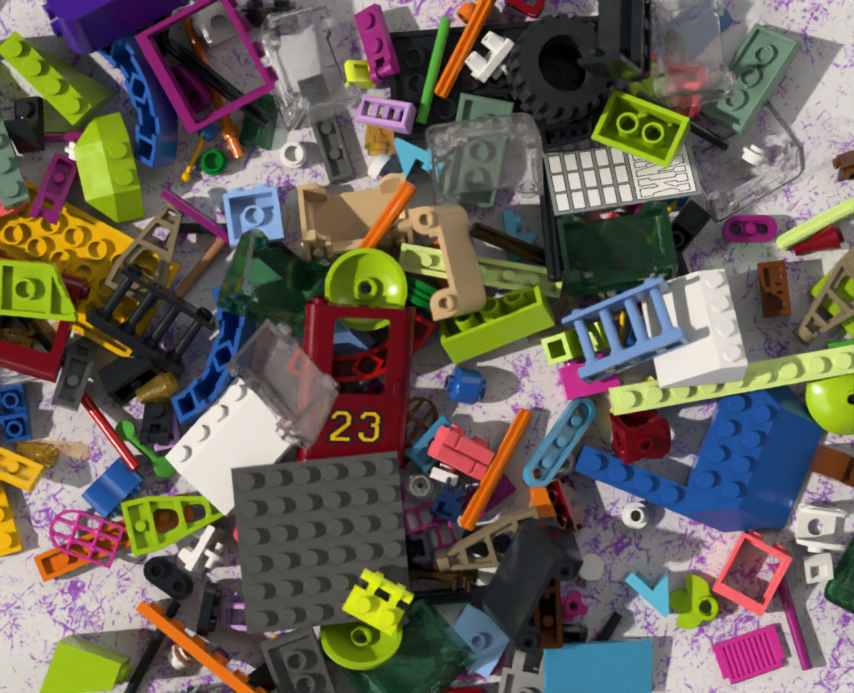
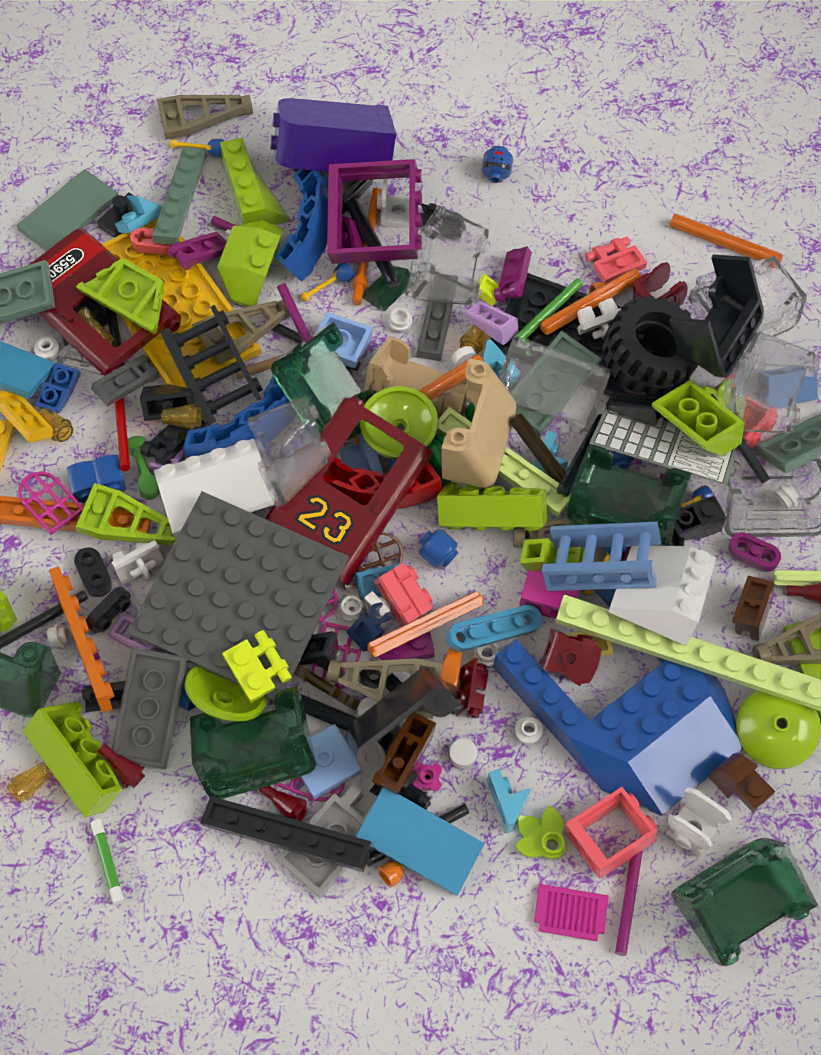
camera: 25 degrees right, 25 degrees down
black slope [4,96,45,154] -> none
green plate [200,149,227,176] -> none
white plate [802,552,834,584] -> none

